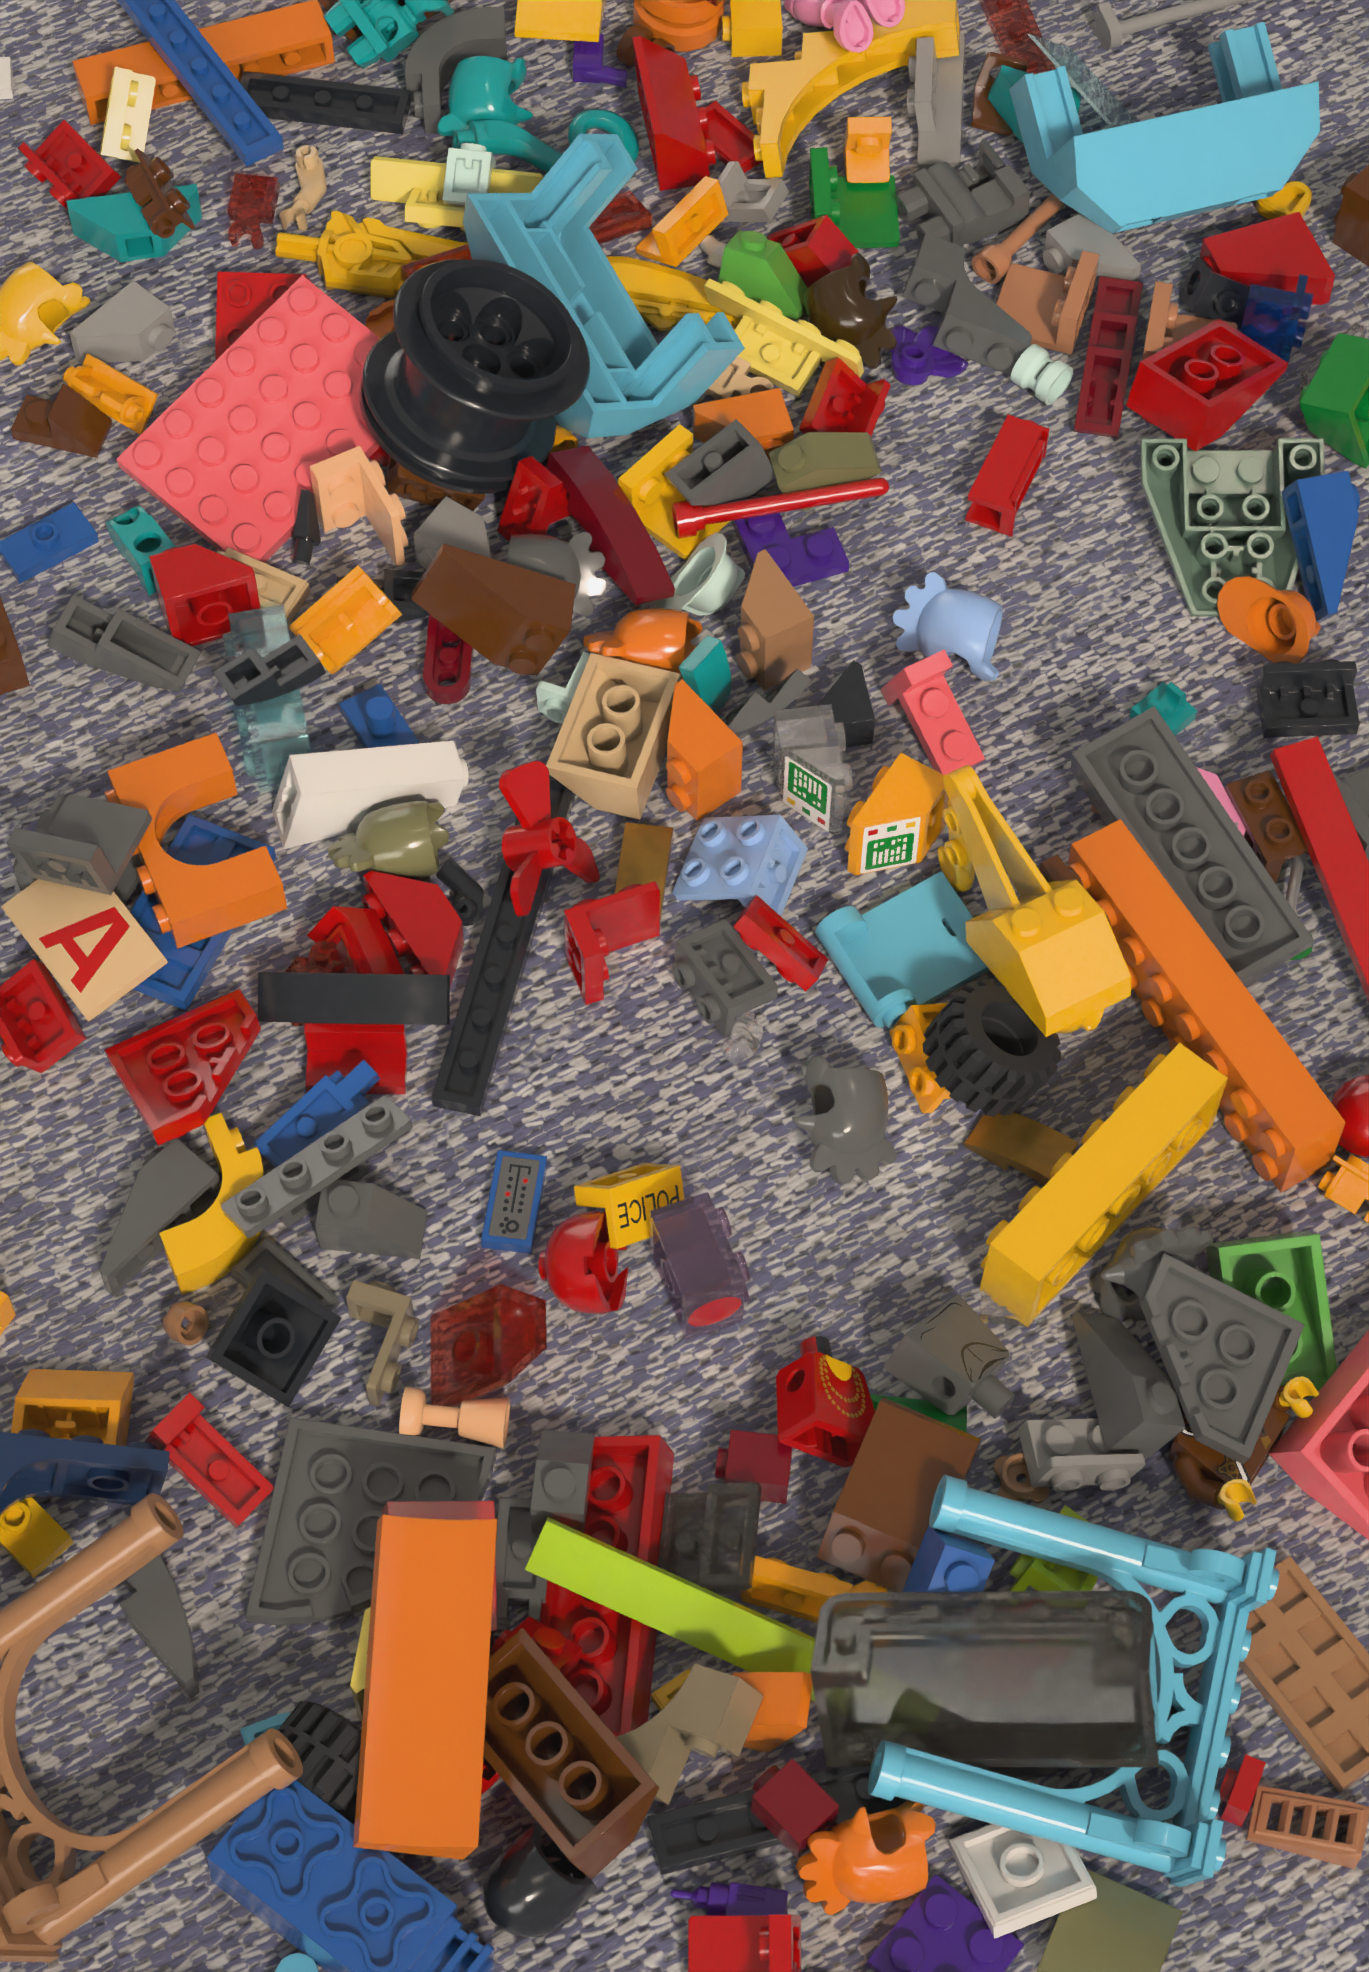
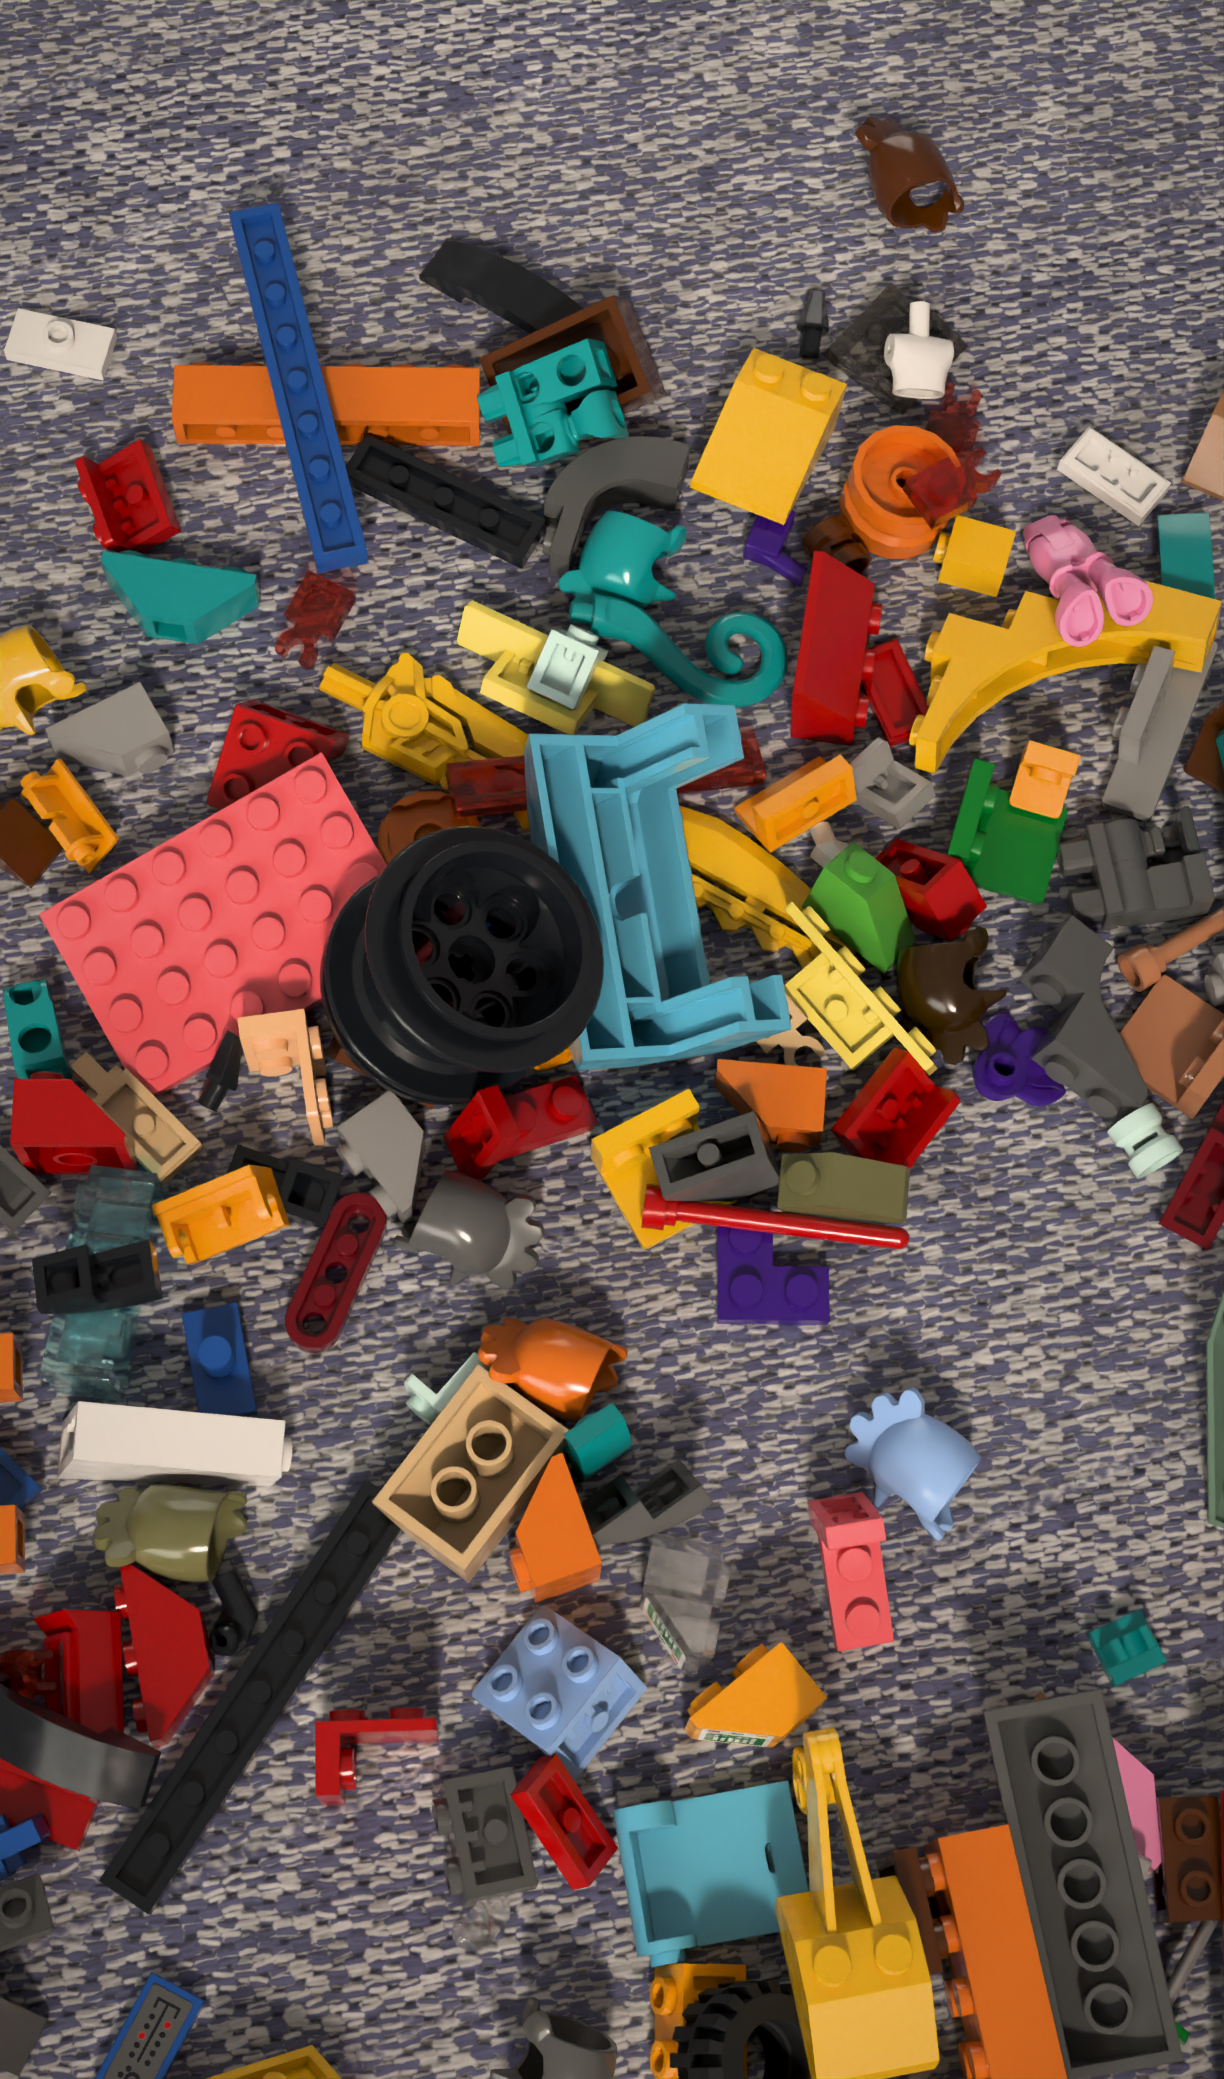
camera: 15 degrees right, 10 degrees up
light yellow bracket [99,67,156,163] -> none
reddish brown hinge [125,148,195,238] -> none
tan arm [279,145,327,231] -> none
reddish brown slope [411,544,576,676] -> none
red piece [499,761,600,917] -> none
dark red slope [547,445,675,605] -> none
pearl gold slope [615,822,674,920] -> none
light aqua piece [649,533,745,616] -> none
medium nougat slope [737,549,814,691] -> none
black slope [800,660,875,754] -> none
red window [965,415,1050,537] -> none

